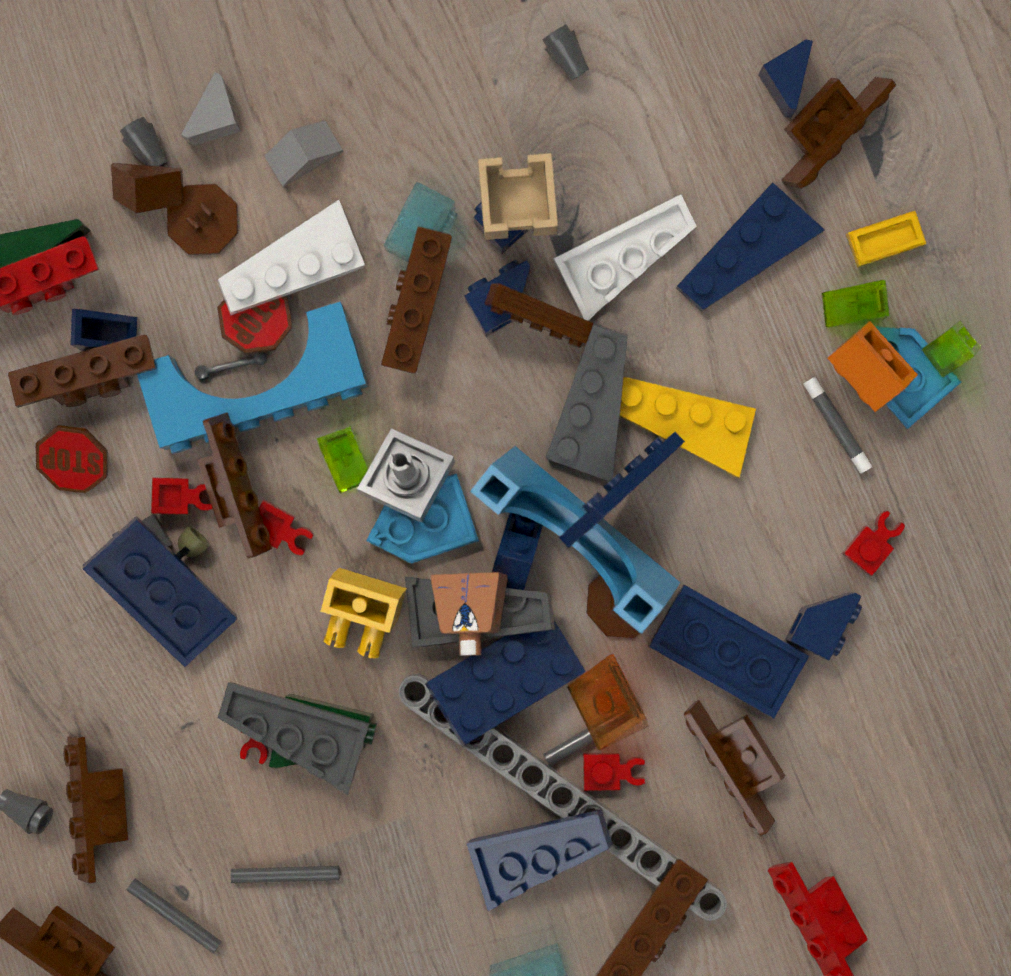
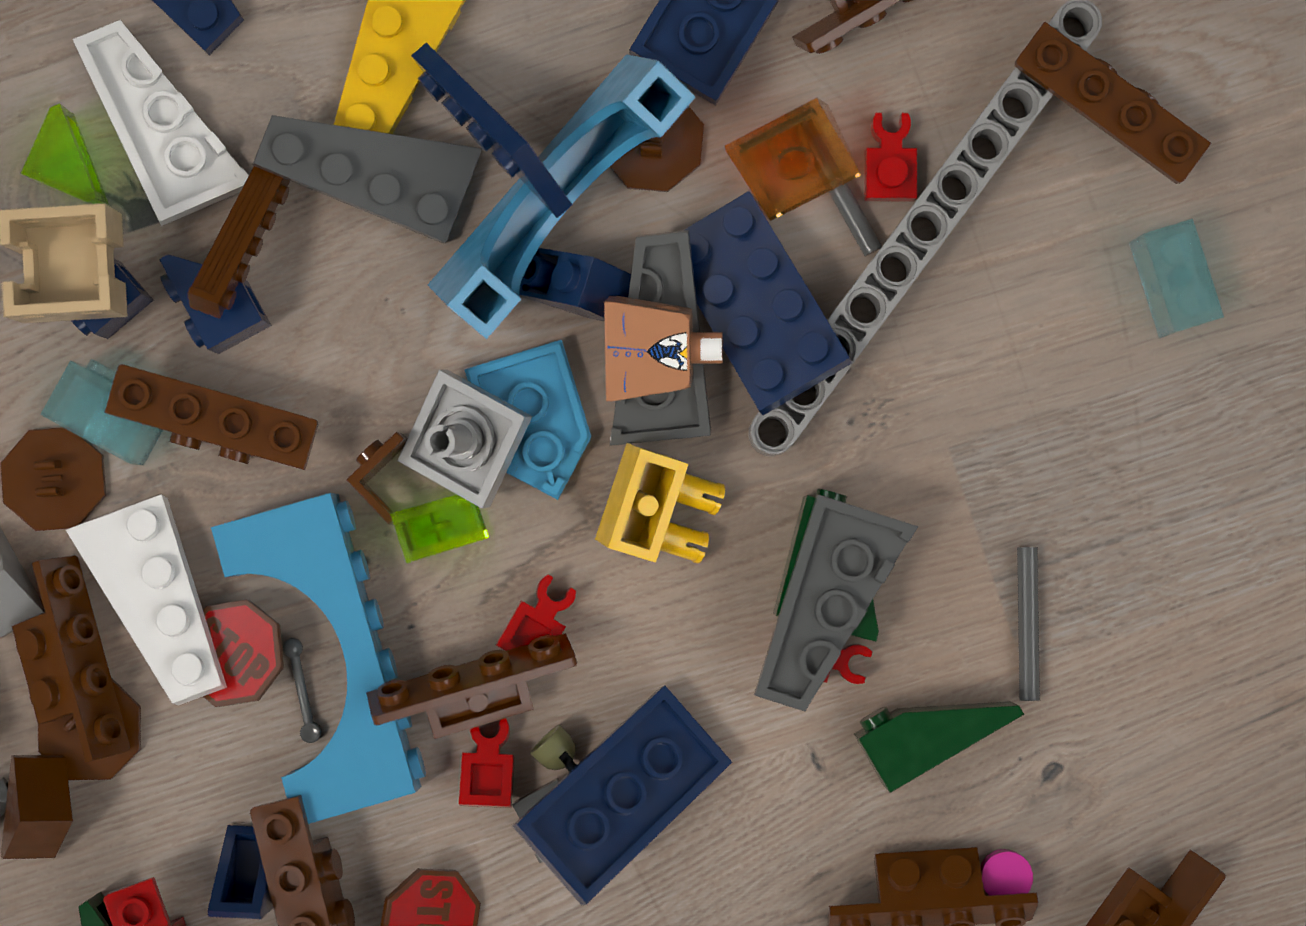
camera: 90 degrees left, 0 degrees up
dark grey bar [127,879,222,953] -> none
wing [466,809,613,911] -> none
none -> reddish brown piece [0,427,106,531]
none -> reddish brown bracket [12,555,130,763]
none -> clear neon green slope [20,103,110,206]
none -> reddish brown bracket [346,432,407,525]
none -> dark green slope [854,701,1024,793]
none -> dark pink tile [980,849,1033,896]

